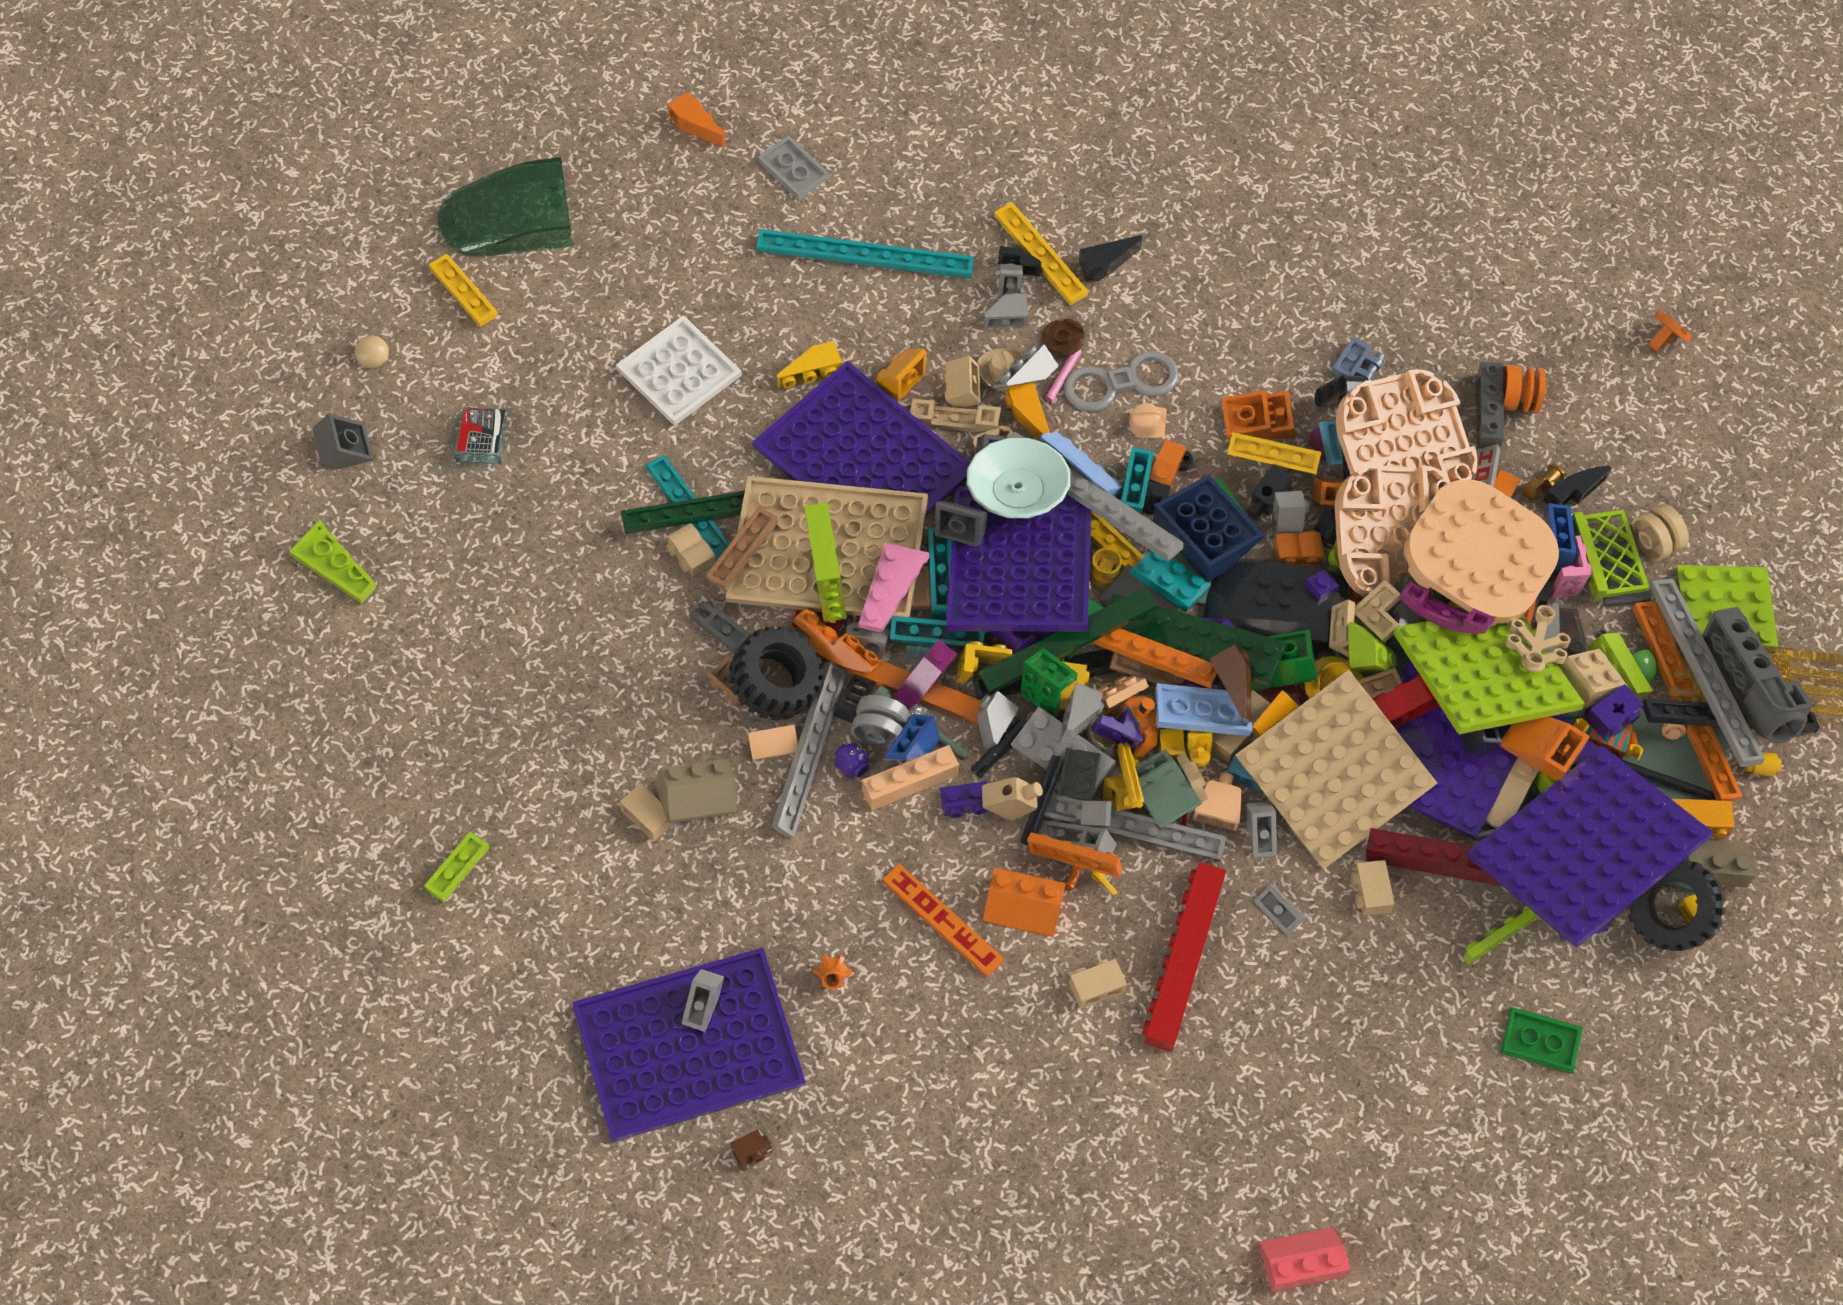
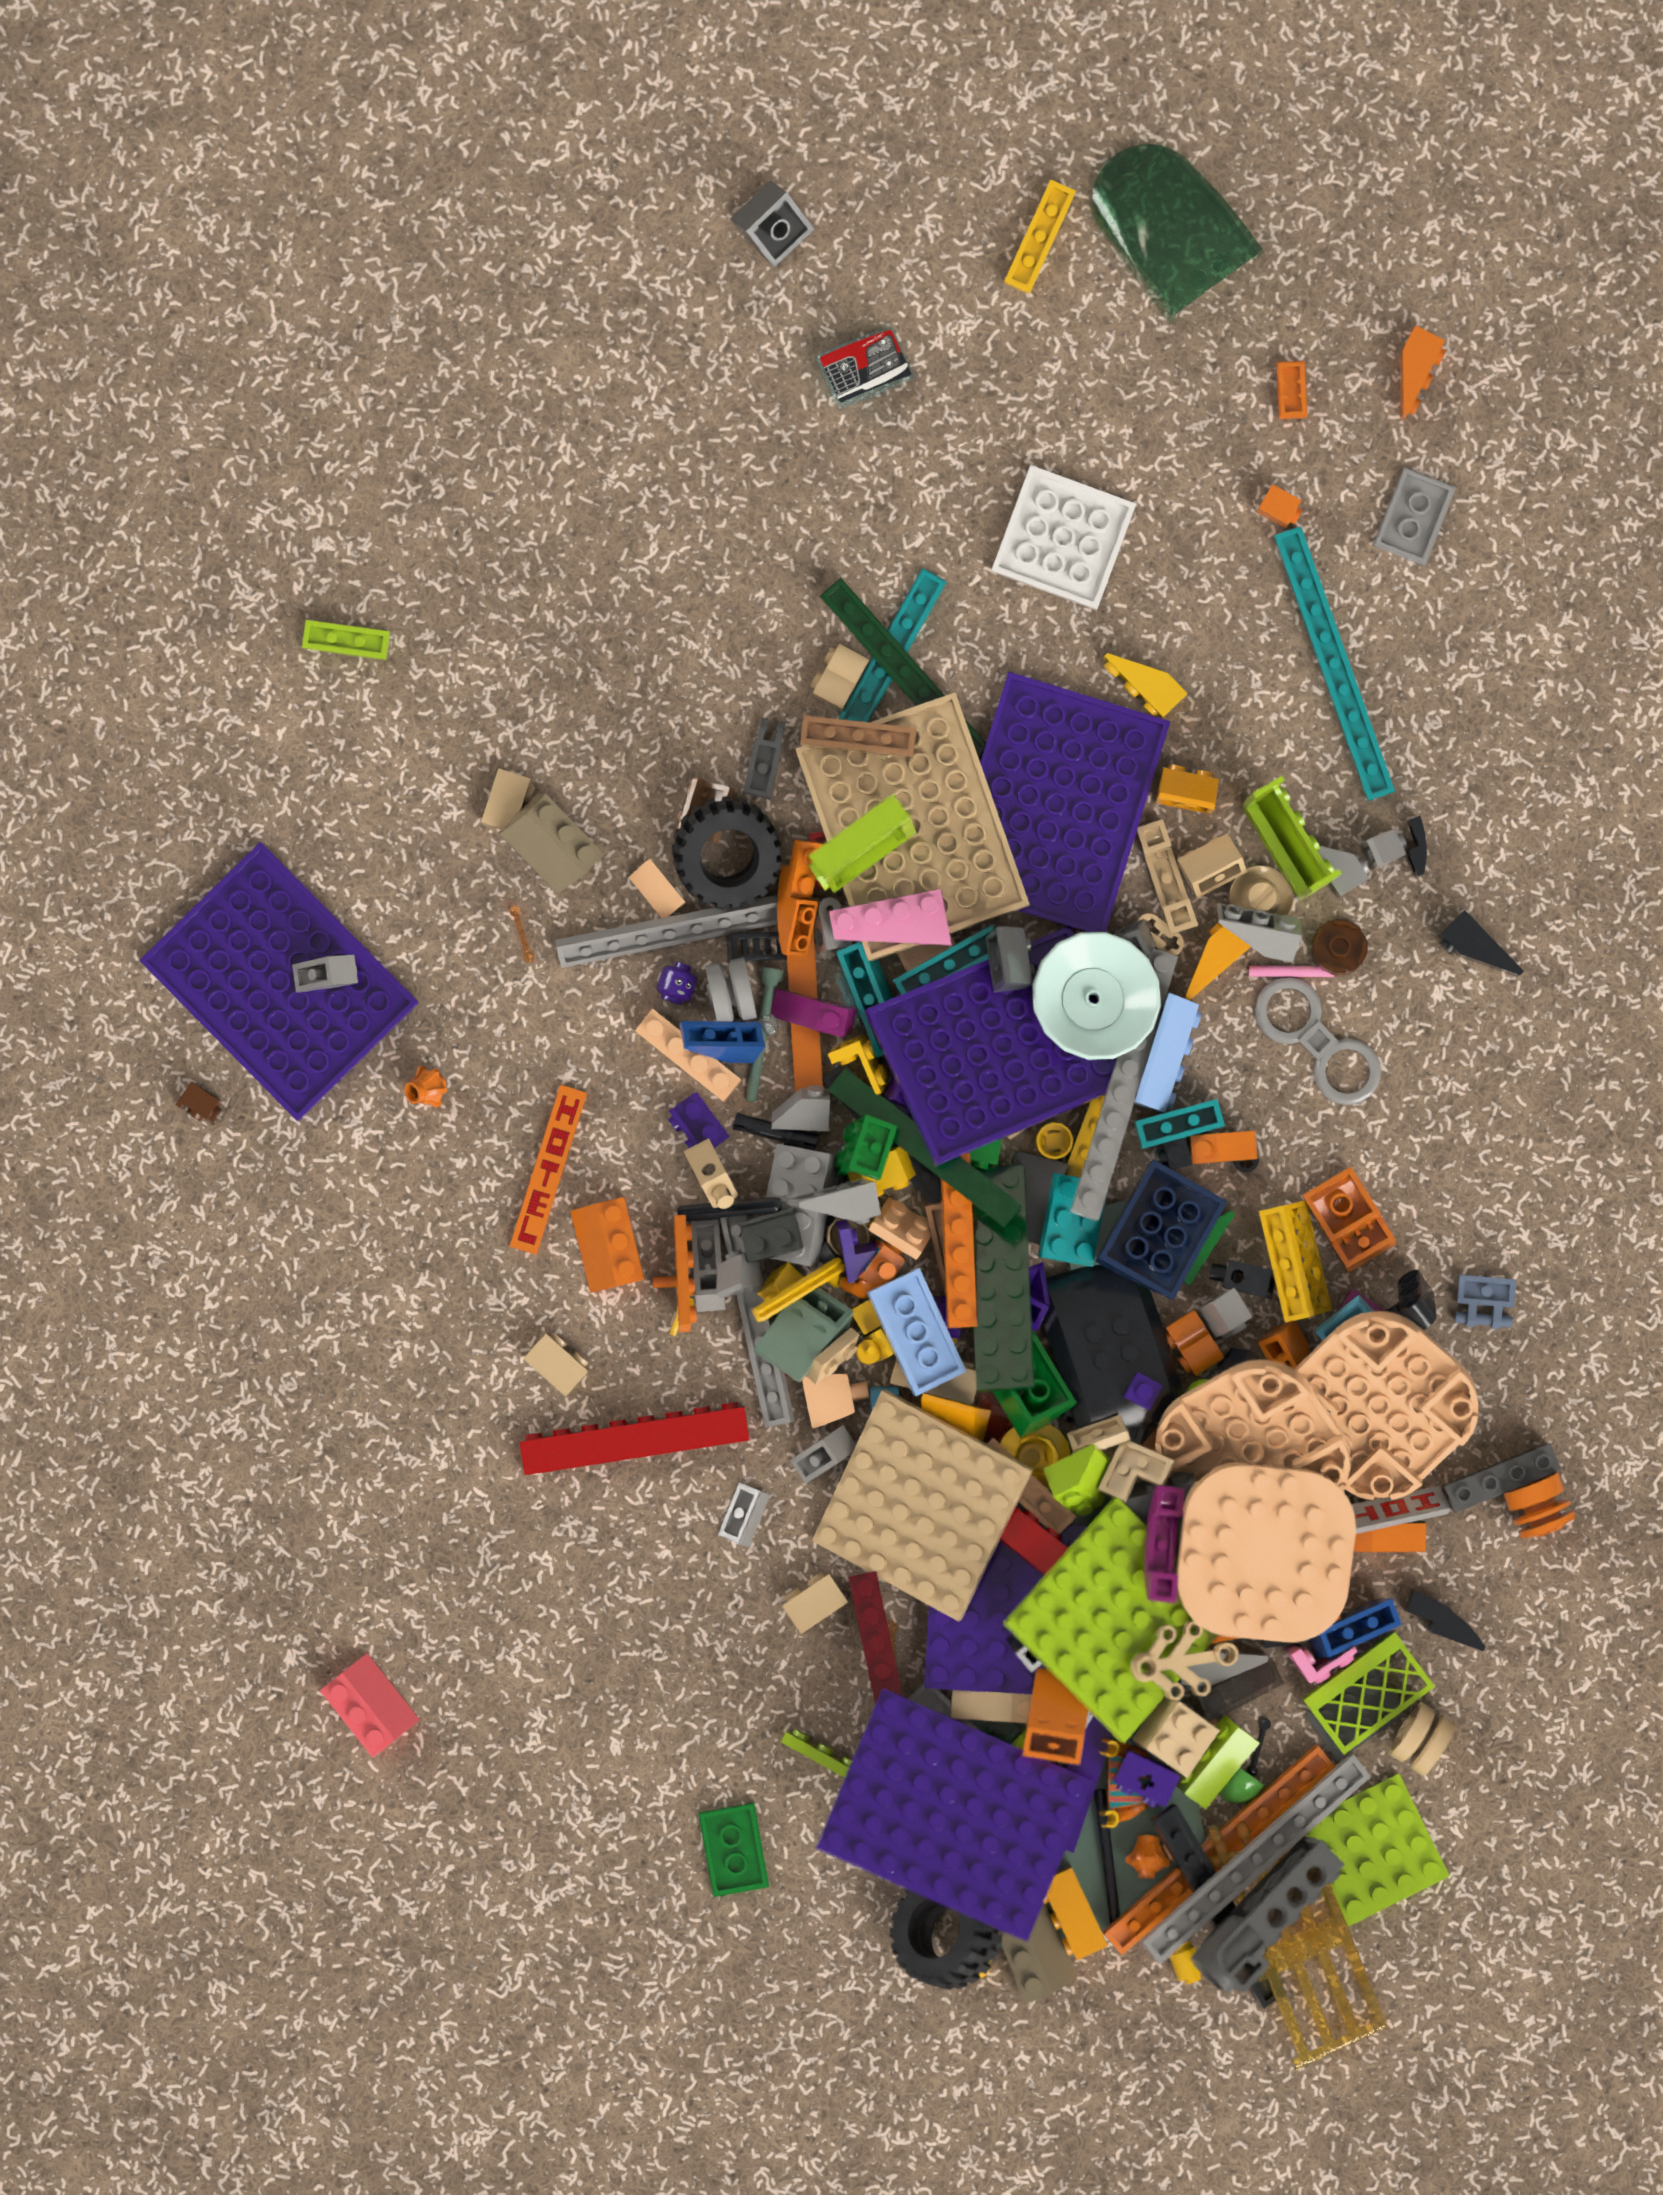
camera: 70 degrees right, 25 degrees up
lime wing [289,519,377,604] -> none
tan hair [355,335,389,369] -> none
yellow plate [994,202,1088,306] -> none
light nougat piece [1129,403,1167,438] -> none
reddish brown slope [1210,645,1251,724] -> none
pearl gold connector [1523,463,1566,500] -> none
none -> clear orange hinge [509,906,534,963]
none -> orange rock [1125,1835,1170,1879]
none -> lime windscreen [1242,776,1342,901]
none -> orange brick [1256,484,1303,529]
none -> orange plate [1276,361,1308,420]

